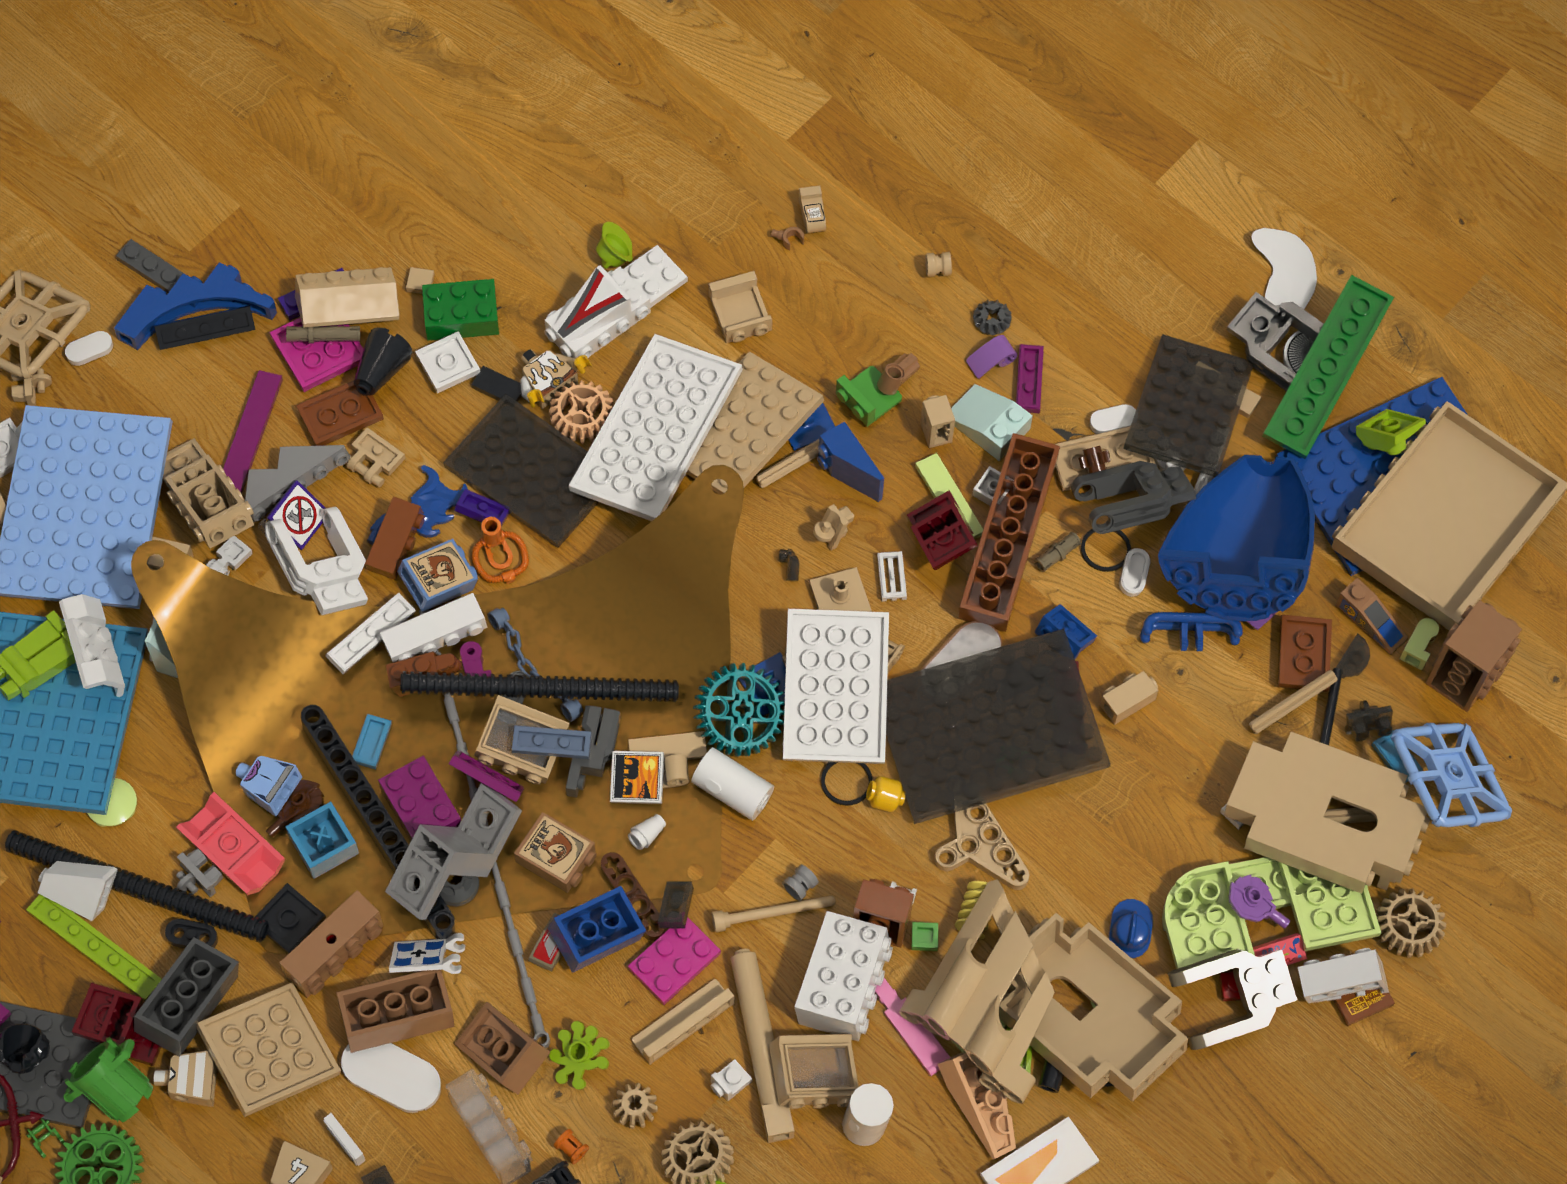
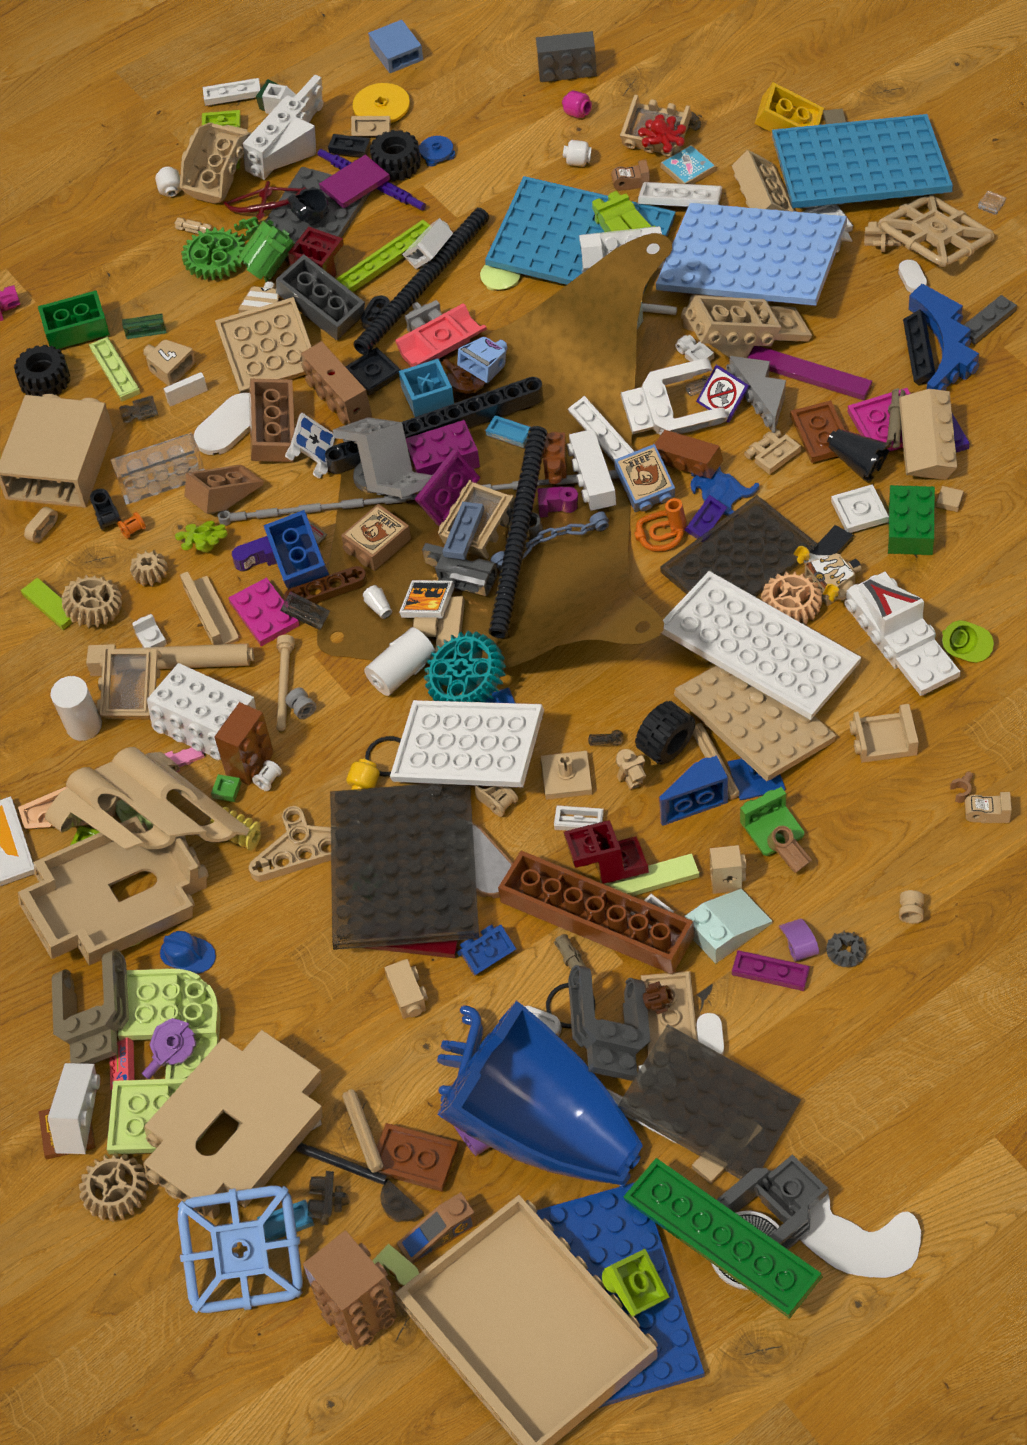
camera: 110 degrees right, 10 degrees down
none -> dark purple leg [232,536,276,571]
none -> black tyre [635,701,695,765]

